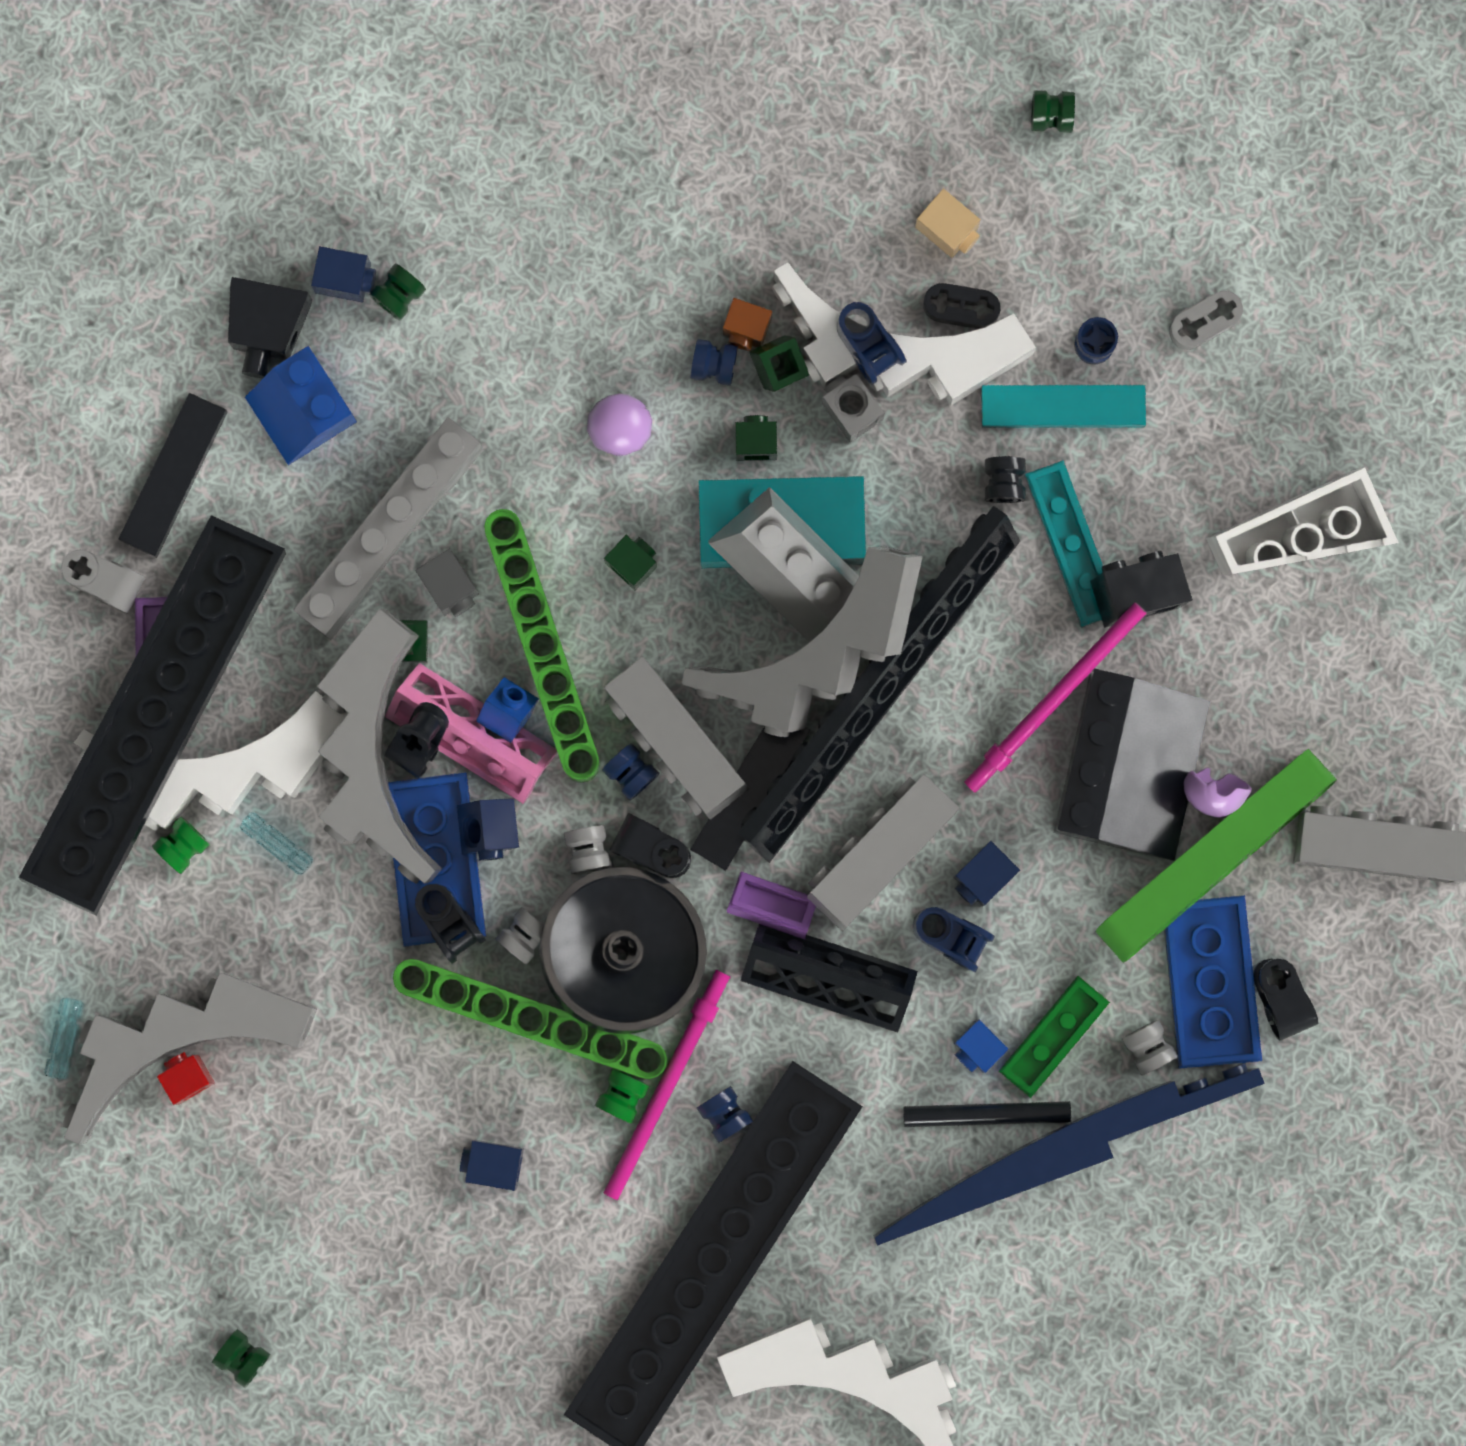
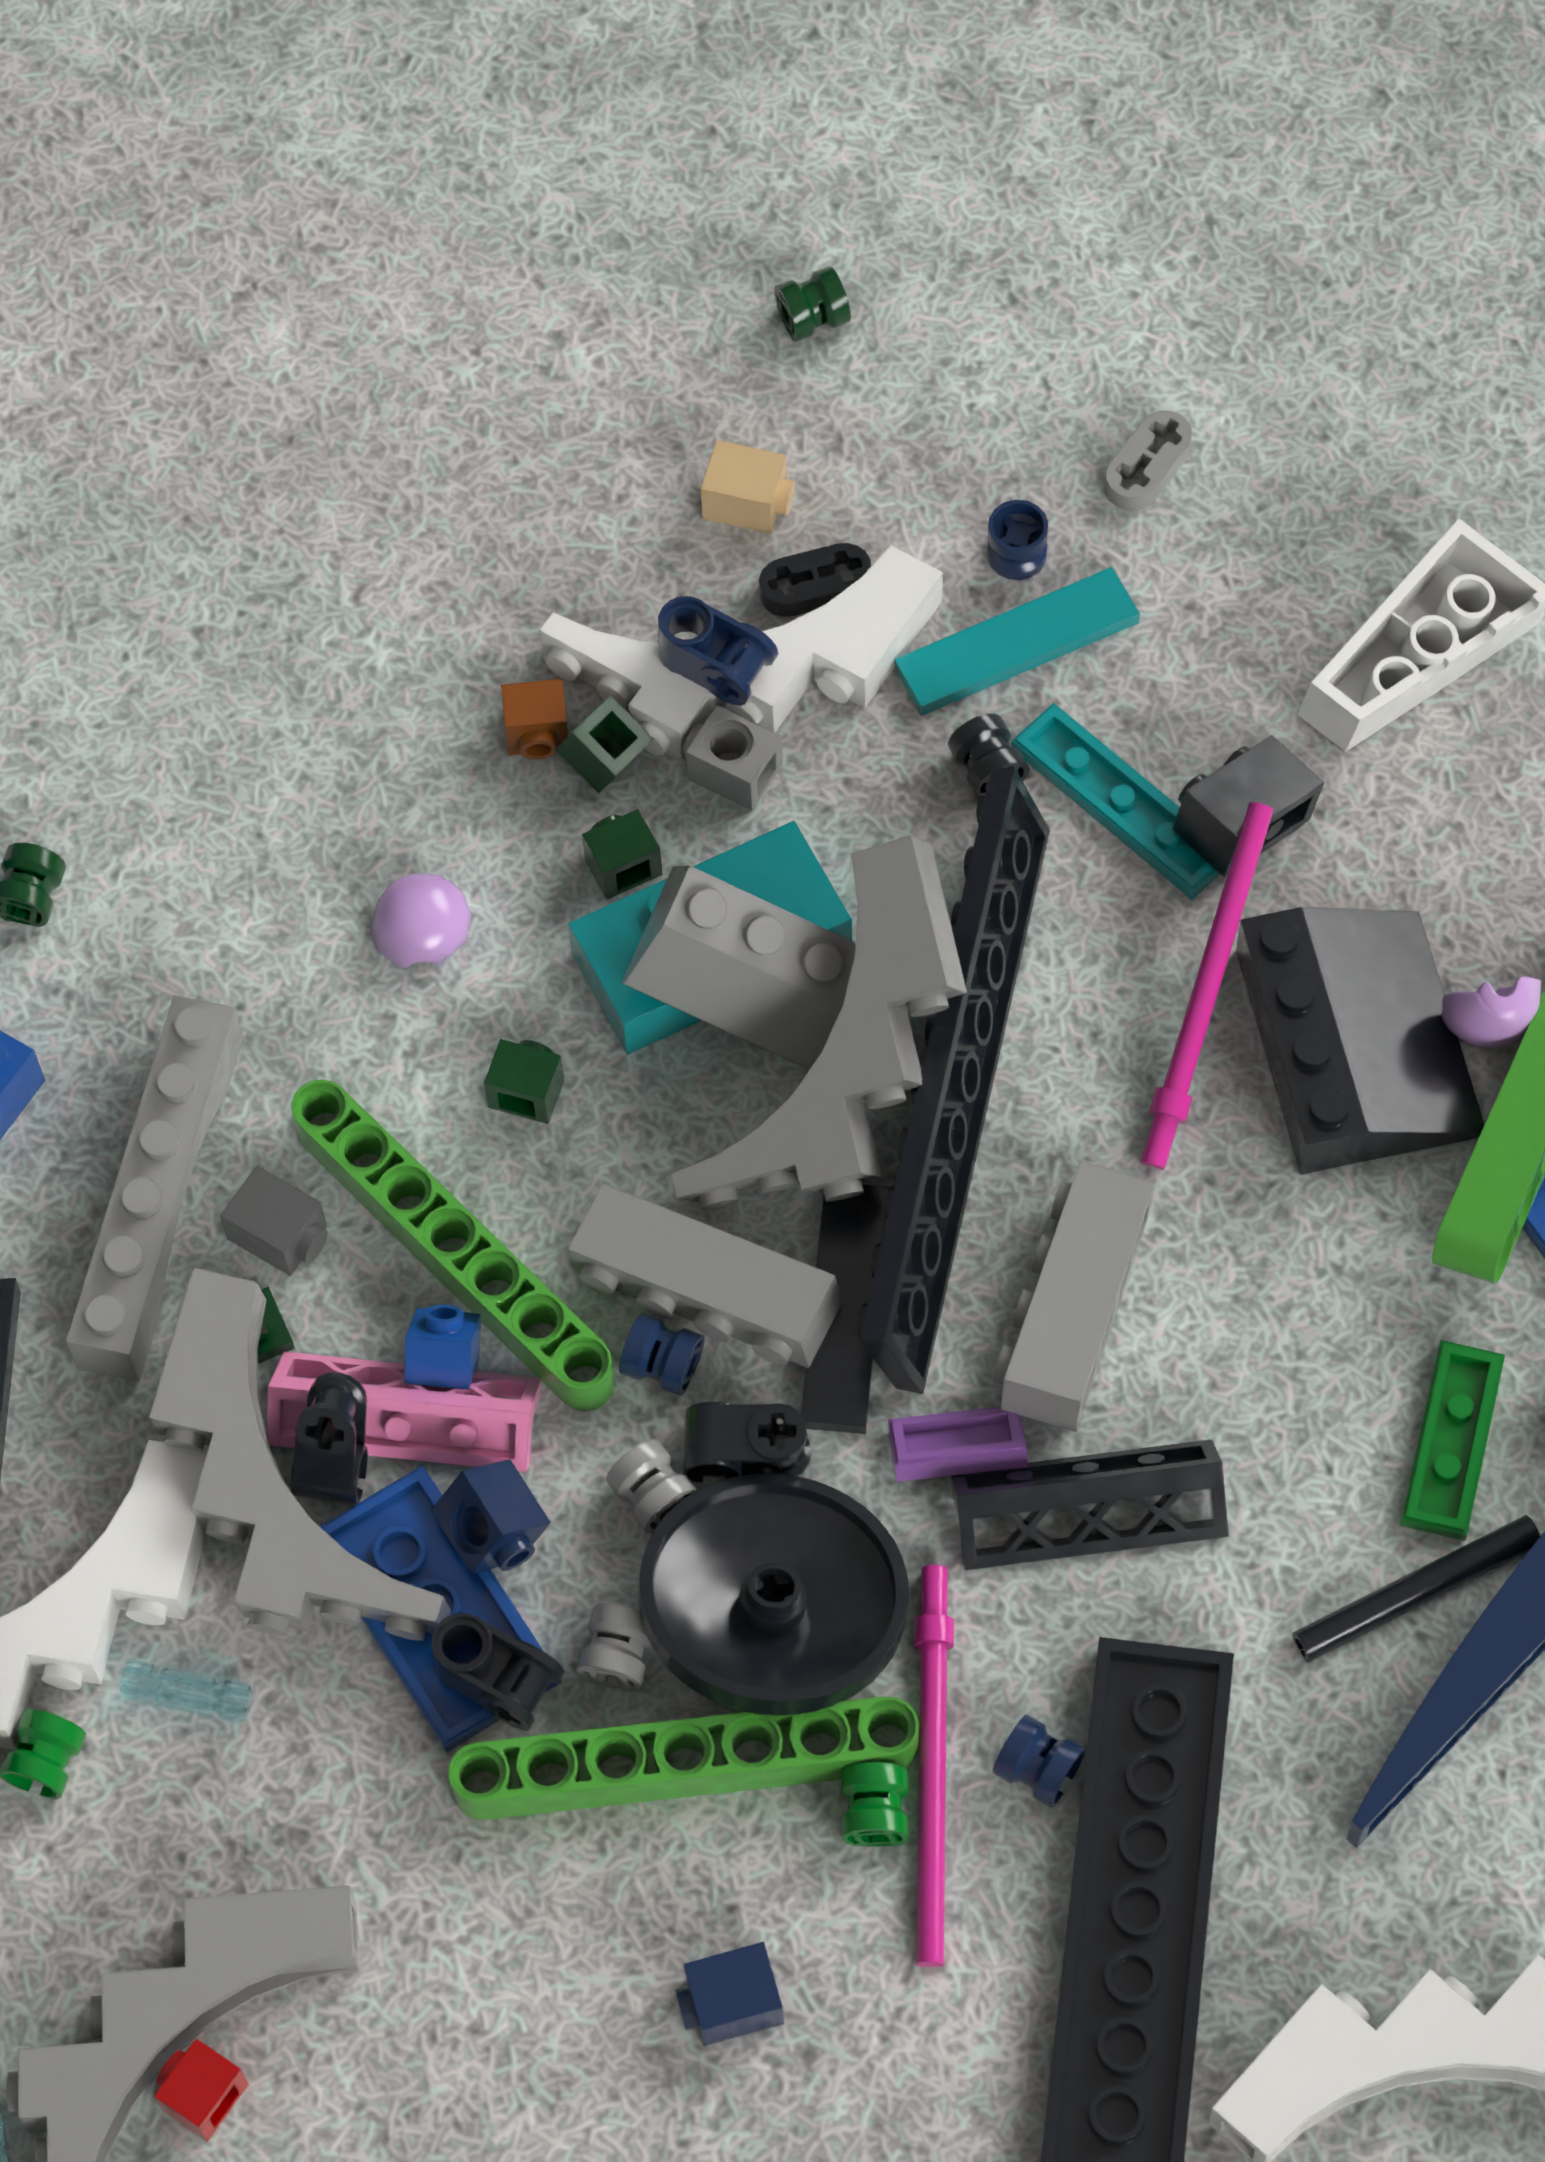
camera: 25 degrees left, 20 degrees down
dark blue wheel [690,339,738,386] -> none
dark blue piece [912,907,995,973] -> none
dark blue brick [953,841,1020,907] -> none
blue plate [954,1019,1009,1073] -> none

